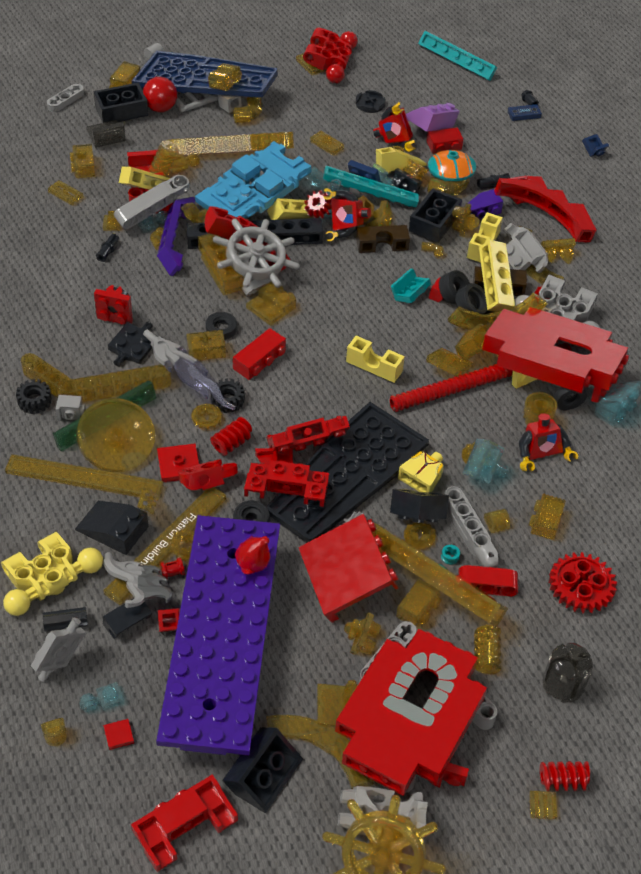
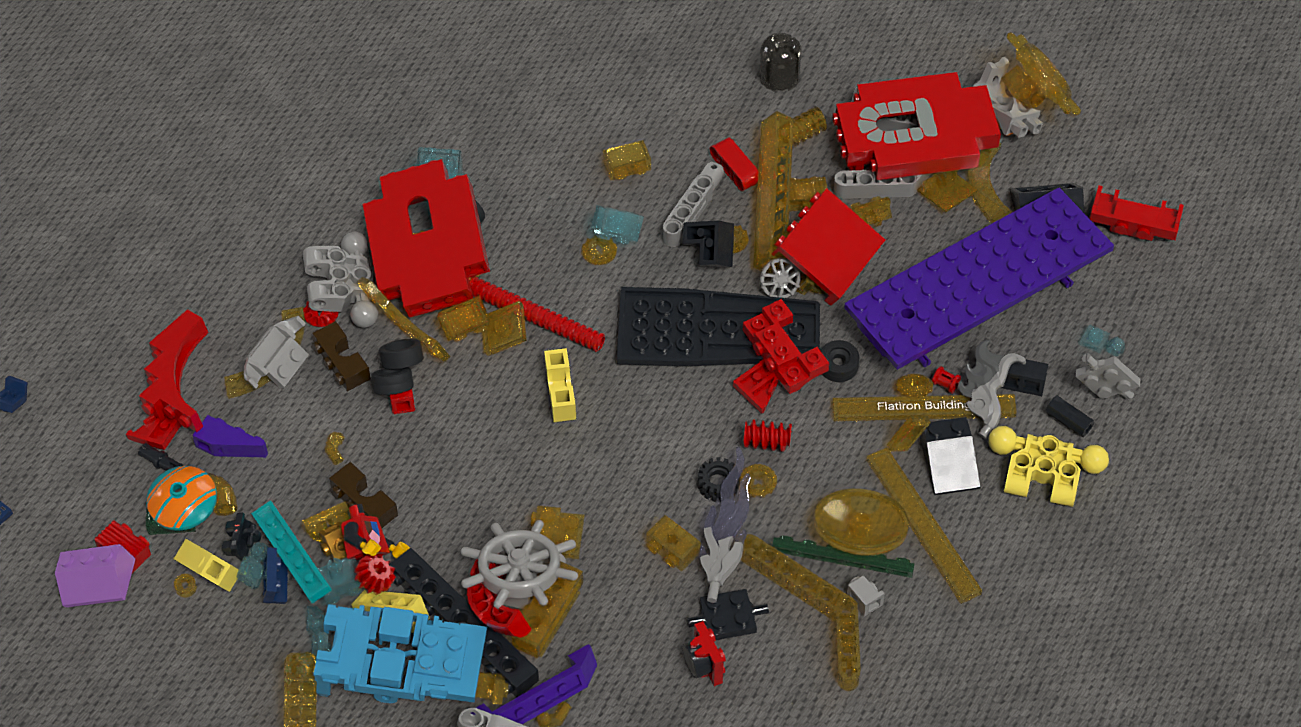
camera: 125 degrees left, 5 degrees up
black tyre [16,379,52,414] -> none
clear yellow brick [41,718,67,746] -> none
red piece [103,719,134,750] -> none
red plate [157,443,199,482] -> none
red brick [158,608,180,632] -> none
red piece [178,459,238,490] -> none
black tyre [205,312,237,340] -> none
red brick [233,328,286,380] -> none
red hat [235,536,271,574] -> none
red bracket [266,416,350,452] -> none
clear yellow plate [310,130,344,156] -> none
black tile [355,90,386,113] -> none
torso [373,102,416,152] -> none
teal bracket [391,268,432,303] -> none
light yellow torso [398,452,444,492] -> none
clear yellow wheel [403,159,429,181] -> none
black brick [409,188,462,243] -> none
teal bush [441,545,460,565] -> none
clear yellow hips [452,203,480,237] -> none
light yellow arch [467,212,503,262] -> none
light yellow brick [479,240,515,313] -> none
clear yellow brick [483,509,510,533] -> none
torso [519,414,578,471] -> none
clear yellow piece [523,392,557,425] -> none
clear yellow piece [529,791,557,819] -> none
red piece [539,761,590,792] -> none
clear yellow tile [541,238,576,264] -> none
red gear [548,552,617,613] -> none

